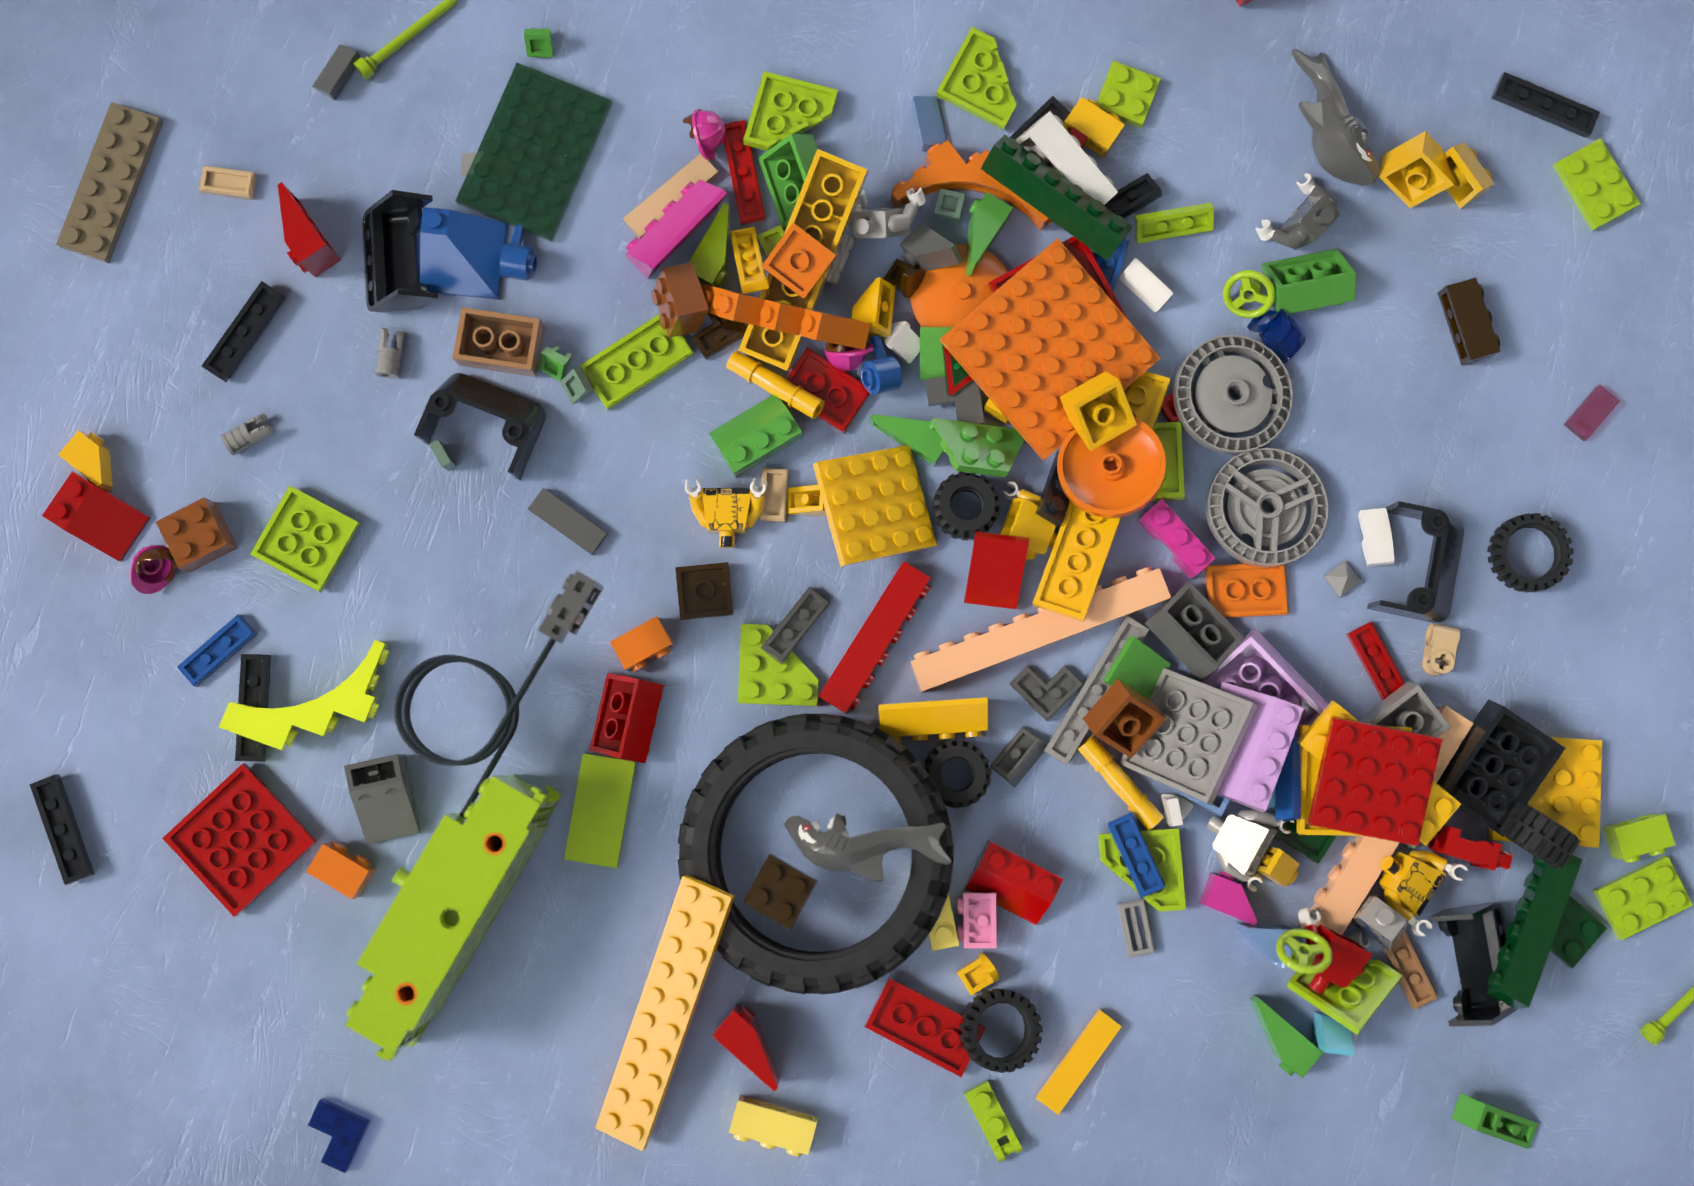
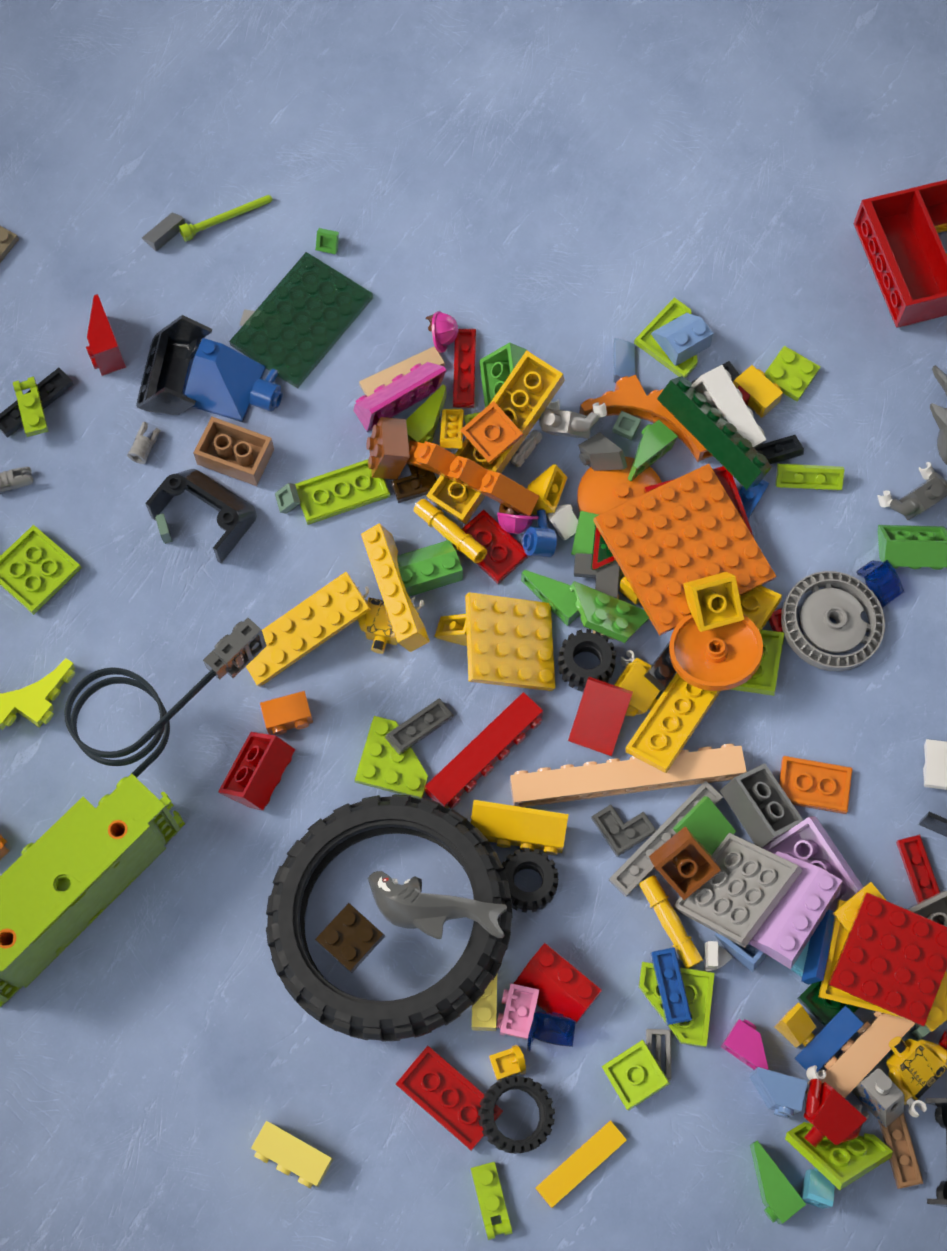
camera: 15 degrees right, 15 degrees down
tan tile [199,165,257,200] -> none
dark grey slope [344,754,421,844] -> none
dark grey tile [528,488,608,555] -> none
bright green tile [538,346,571,382] -> none
lime tile [564,753,636,868] -> none
yellow plate [595,875,735,1151] -> none
dark brown plate [675,562,734,621] -> none
red slope [712,1003,780,1092] -> none
lime plate [743,71,838,151] -> none
tan tile [759,468,789,523] -> none
dark brown tile [883,258,925,299] -> none
dark grey slope [990,726,1046,787] -> none
white slope [1119,258,1173,312] -> none
dark pink arch [1137,499,1216,579] -> none
light grey piece [1206,448,1328,568] -> none
torso [1207,810,1295,892] -> none
lime piece [1223,270,1276,318] -> none
lime piece [1276,929,1332,974] -> none
light grey slope [1323,561,1361,597] -> none
none -> lime plate [13,376,49,437]
none -> yellow plate [246,572,371,687]
none -> yellow arch [361,523,430,652]
none -> clear blue piece [527,1012,576,1052]
none -> lime plate [601,1040,670,1111]
none -> medium blue slope [651,313,714,366]
none -> blue tile [794,1005,864,1072]

